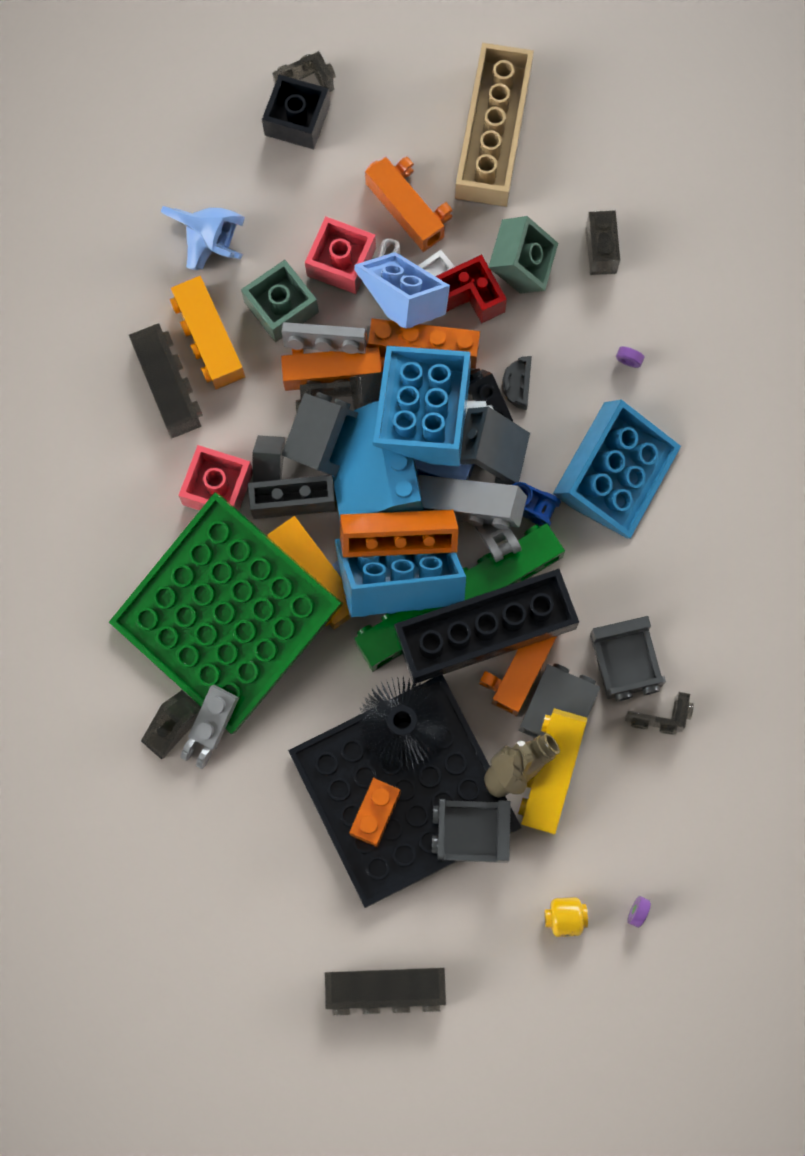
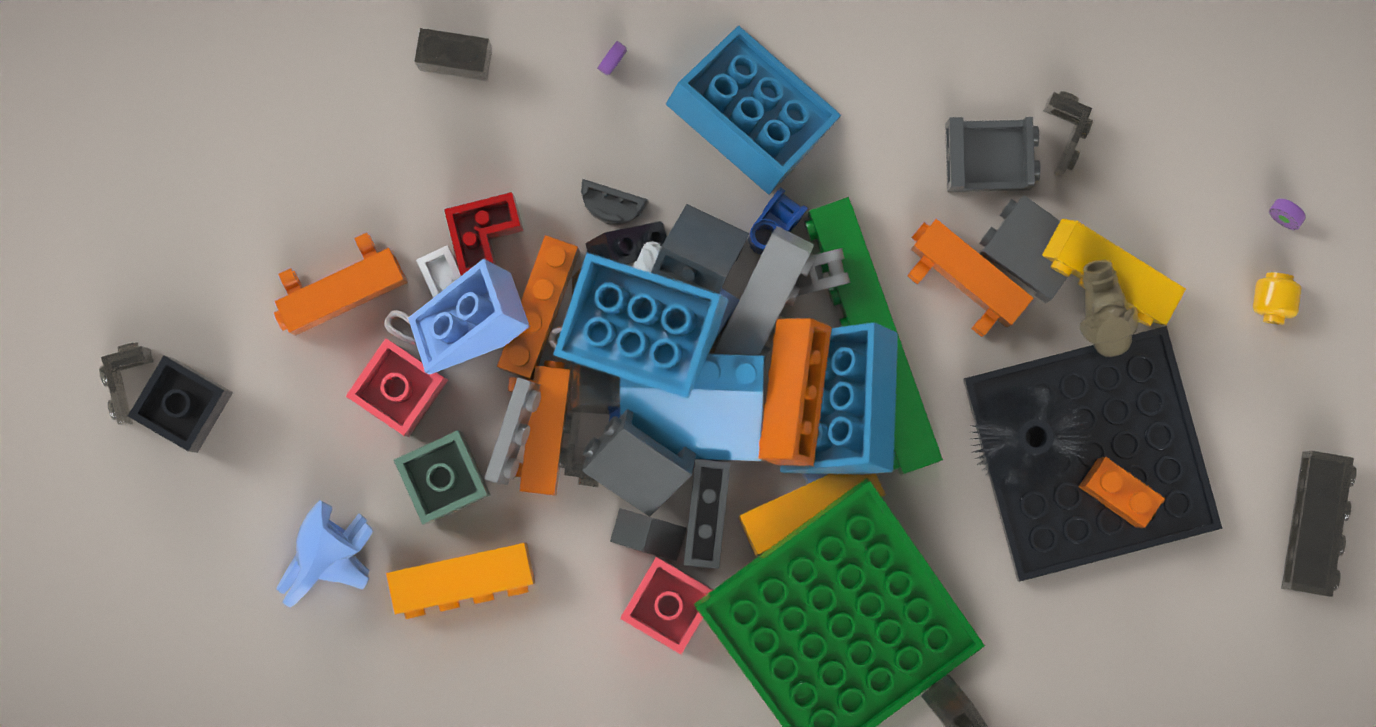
camera: 80 degrees left, 10 degrees up
clear smoke brick [129,323,203,439] -> none
light grey hinge [180,685,239,769] -> none
black brick [394,569,579,684] -> none
dark grey panel [432,799,511,863] -> none
tan brick [455,43,534,207] -> none
sand green brick [488,216,558,293] -> none

